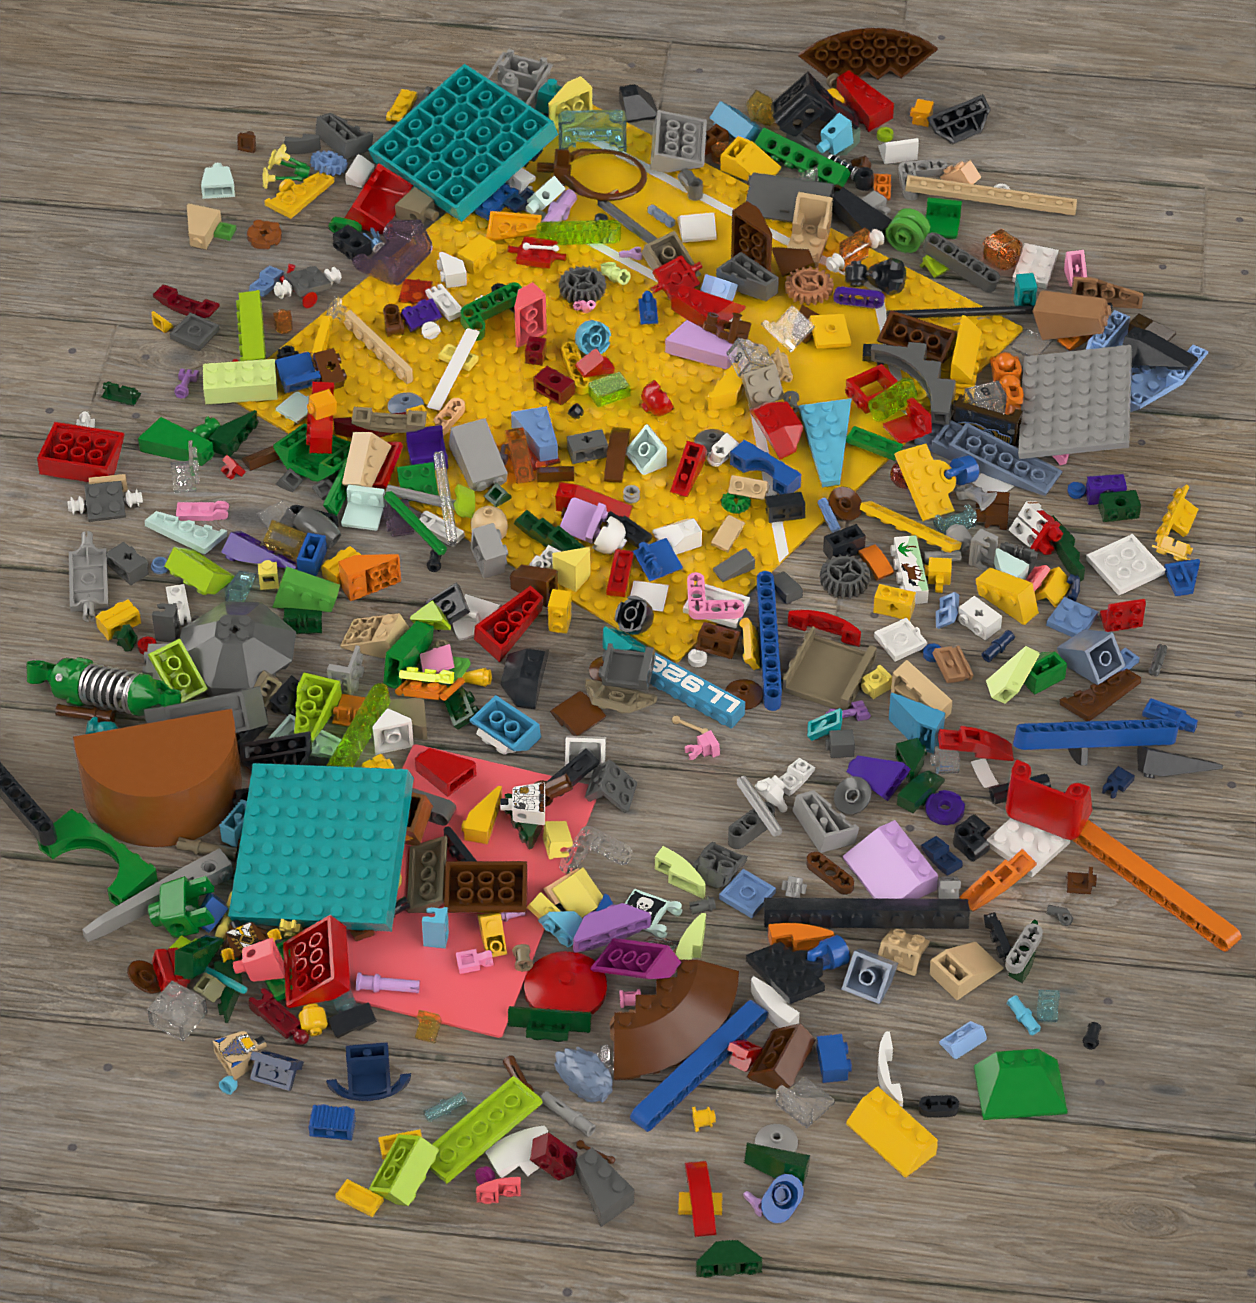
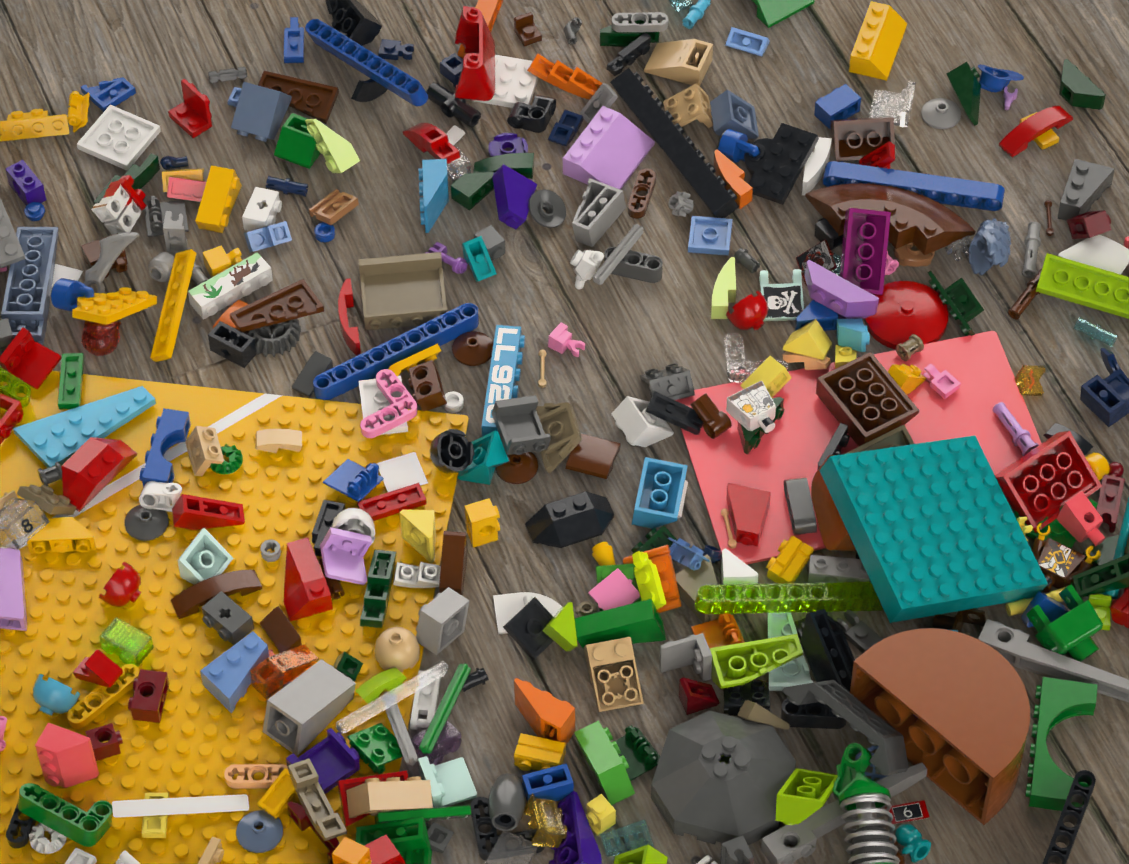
camera: 120 degrees left, 5 degrees up
medium azure hinge [422,907,449,949] -> none
yellow slope [461,786,502,844] -> none
red wedge [474,586,544,663] -> none
black hinge [568,403,584,419] -> none
white slope [652,518,702,554] -> none
yellowish green slope [675,913,706,972] -> none
yellow brick [692,1106,716,1132] -> none
dark grey slope [693,841,748,888] -> none
dark grey slope [713,548,755,582] -> none
black hinge [765,492,806,523] -> none
white slope [779,758,815,796] -> none
medium blue axle [817,498,840,533] -> none
reddish brown dish [828,487,862,521] -> none
light yellow brick [861,665,892,699] -> none
yellow brick [873,584,916,621] -> none
white plate [874,618,927,662] -> none
white slope [878,1032,903,1108] -> none
tan wedge [891,660,952,719] -> none
black beam [919,1095,959,1118] -> none
clear light blue hinge [933,504,977,535] -> none
light aqua slope [994,548,1029,580] -> none
medium blue plate [1046,597,1098,637] -> none
dark green brick [1098,490,1141,522] -> none
none -> reddish brown wing [230,279,324,332]
none -> medium blue hinge [668,537,710,570]
none -> dark red slope [679,677,720,715]
none -> dark blue plate [701,545,722,563]
none -> red cylinder [726,291,769,331]

